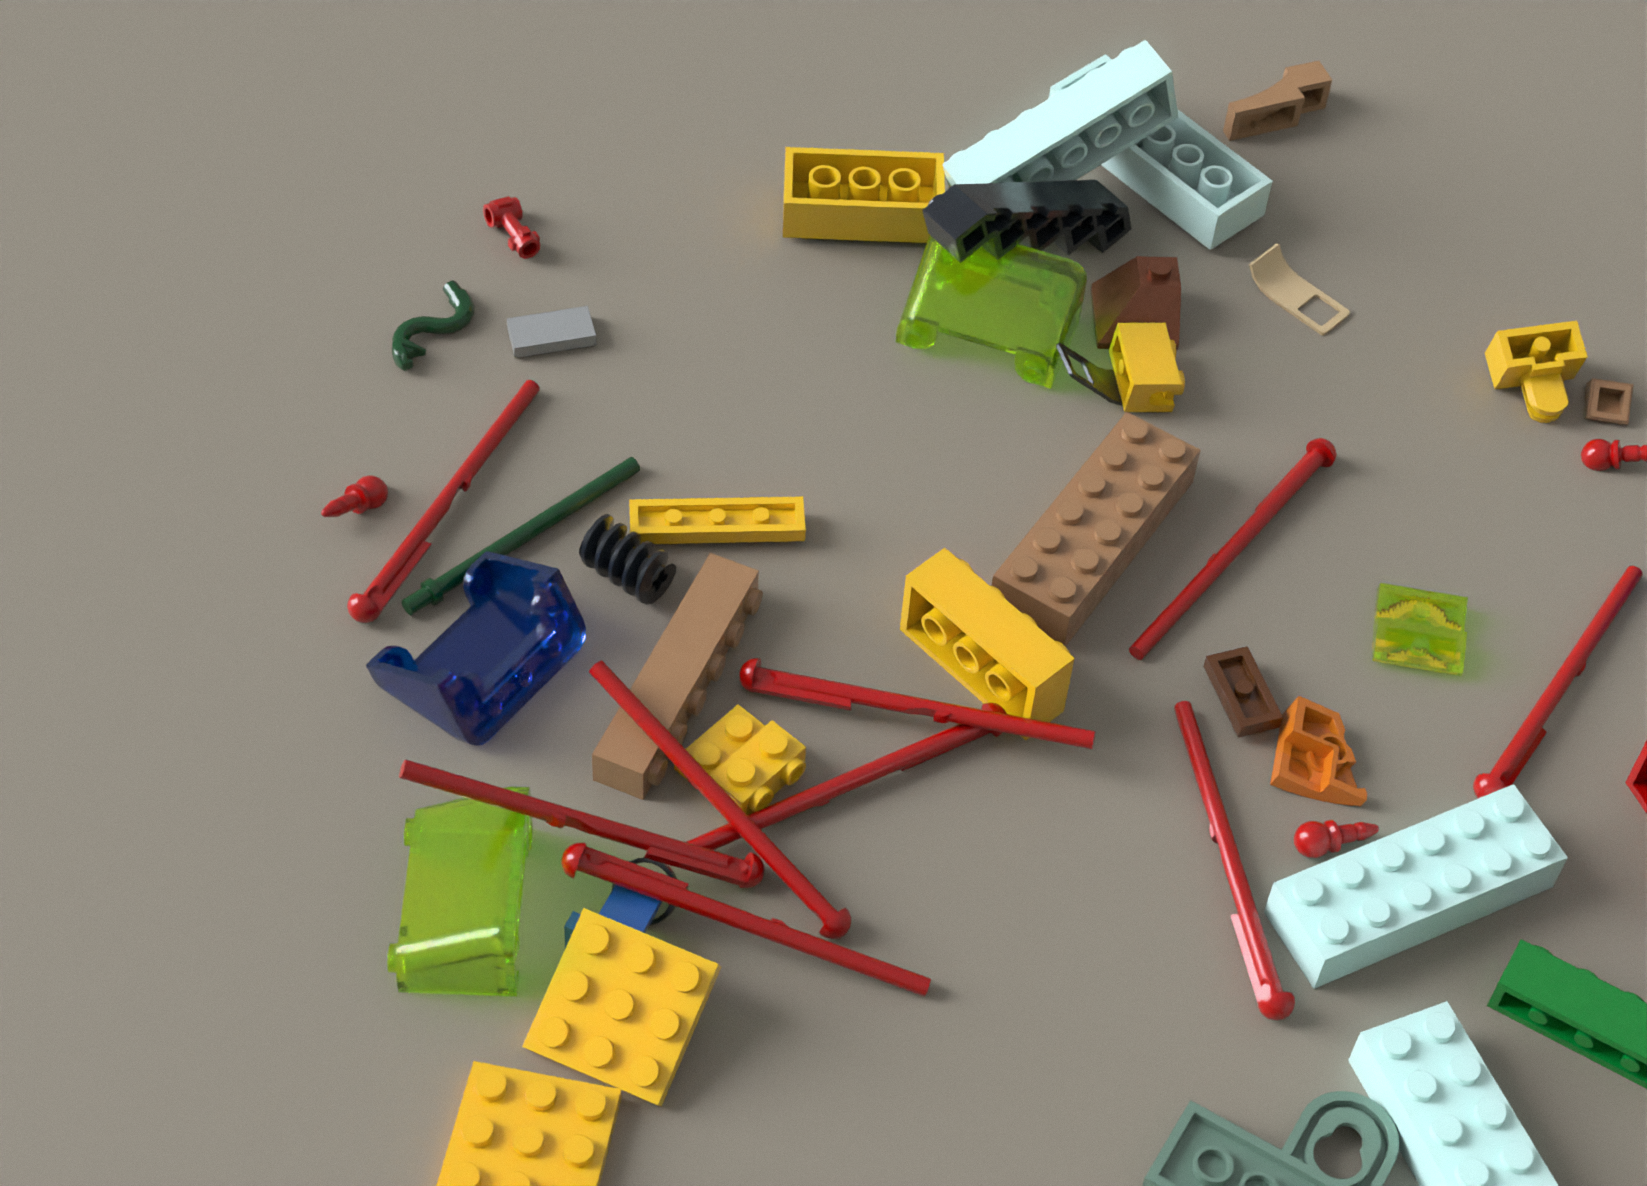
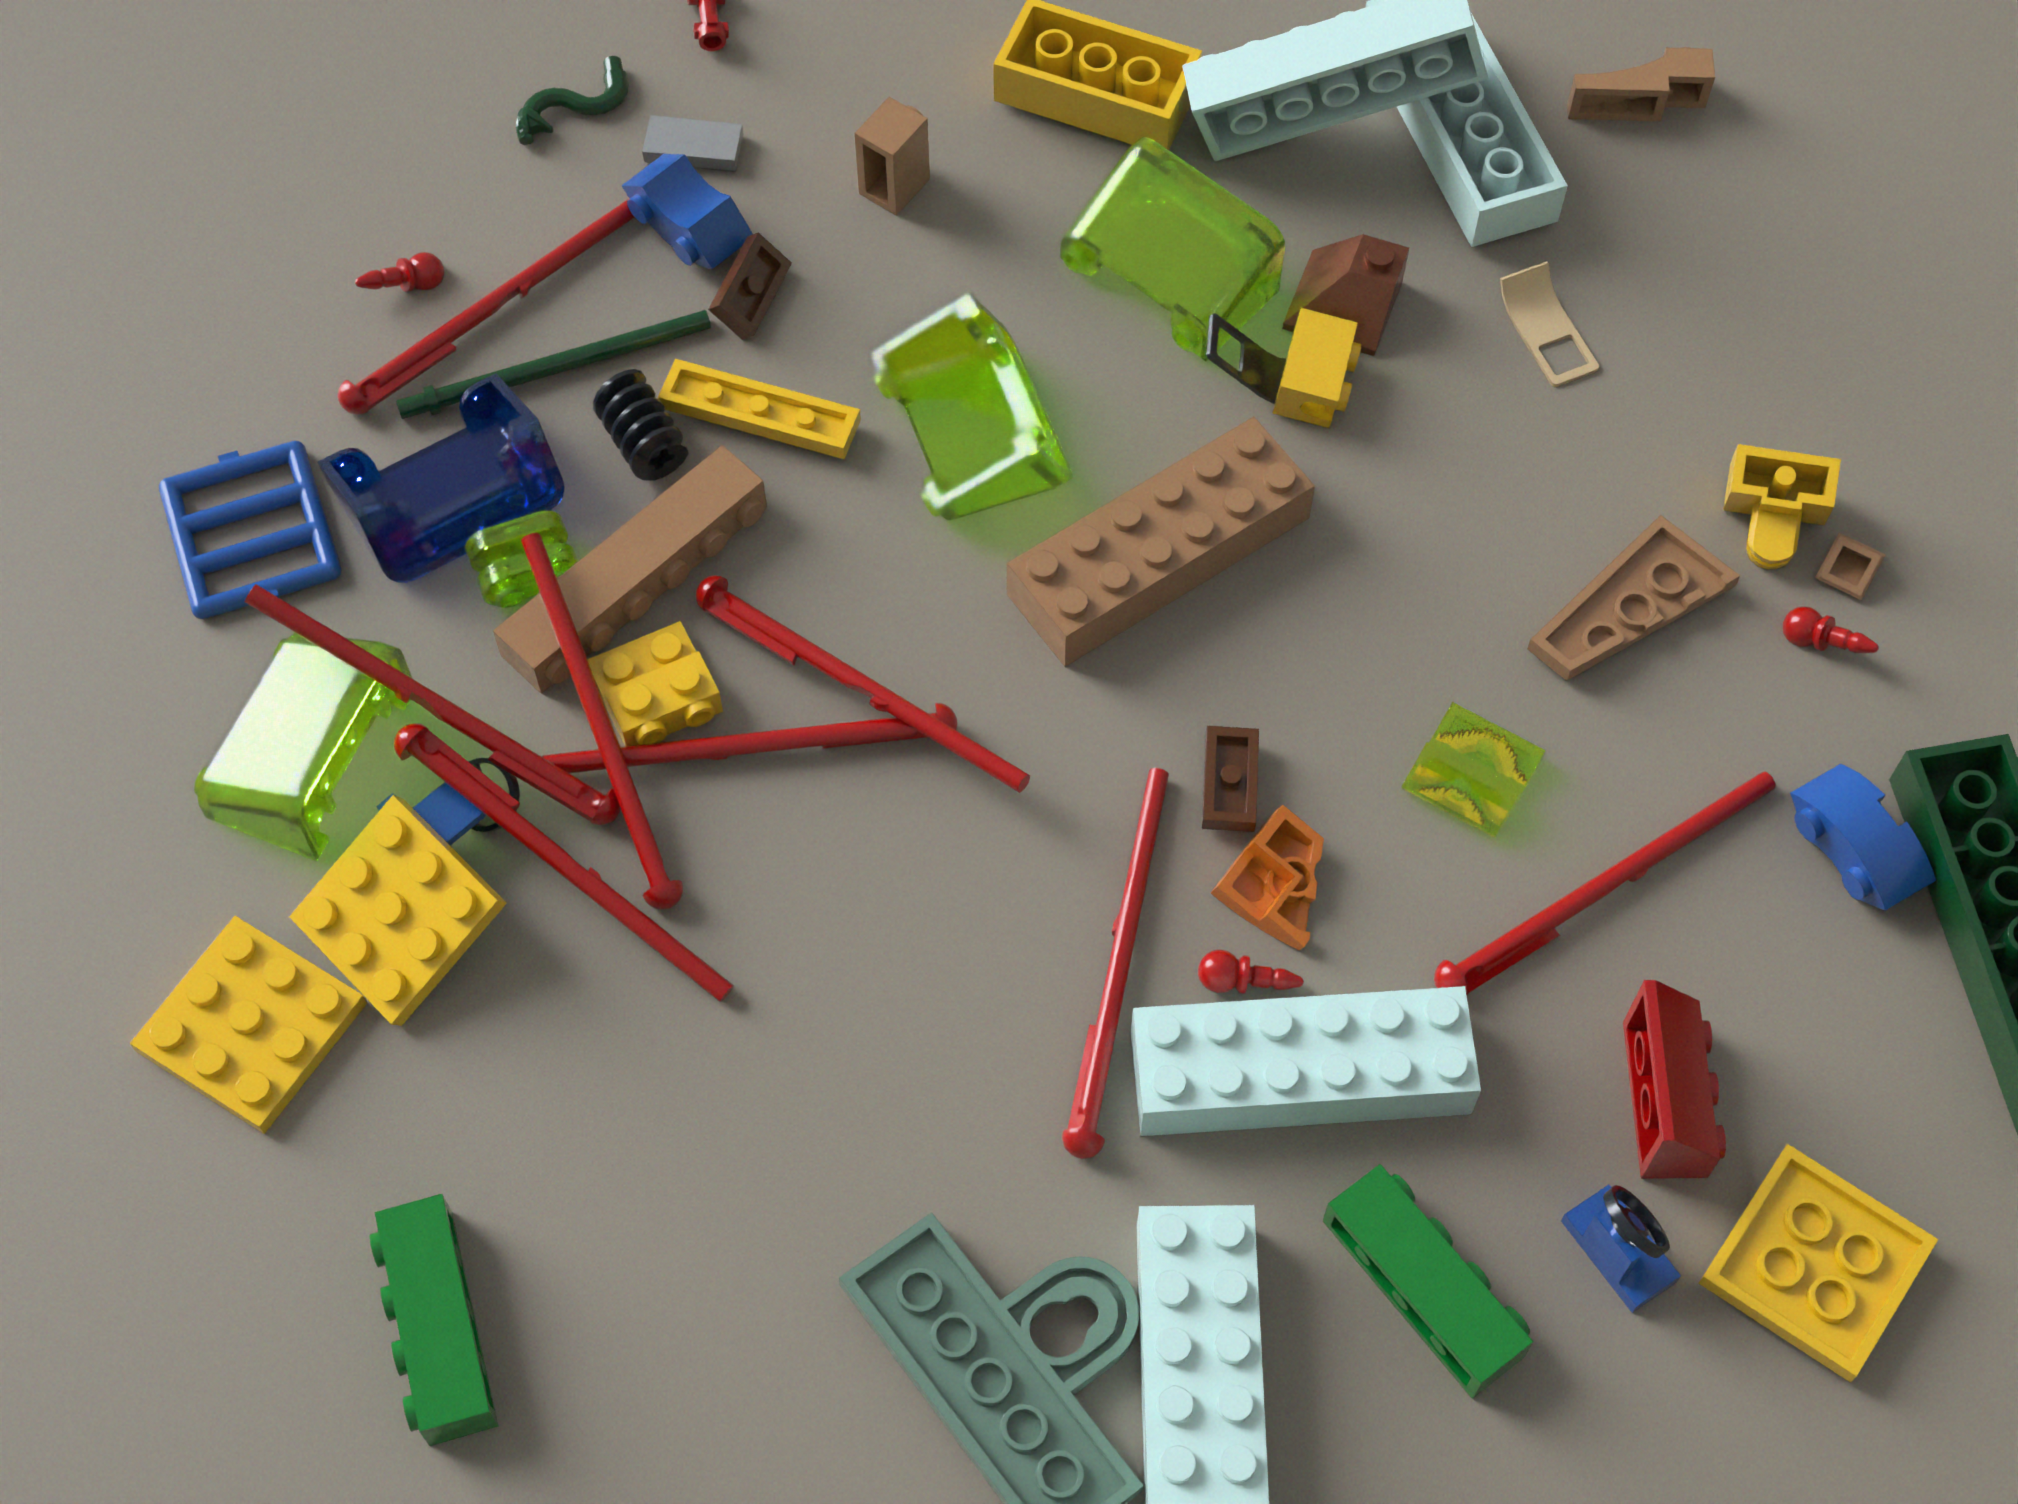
camera: 25 degrees right, 10 degrees up
yellow brick [900,548,1075,740] -> none
black brick [922,180,1132,263] -> none
red bar [1129,438,1337,660] -> none
none -> blue bar [159,440,342,619]
none -> clear neon green brick [465,511,578,608]
none -> blue brick [621,154,753,269]
none -> reddish brown plate [708,232,792,340]
none -> medium nougat piece [854,96,930,216]
none -> clear neon green windscreen [871,292,1073,521]
none -> medium nougat wing [1527,515,1740,681]

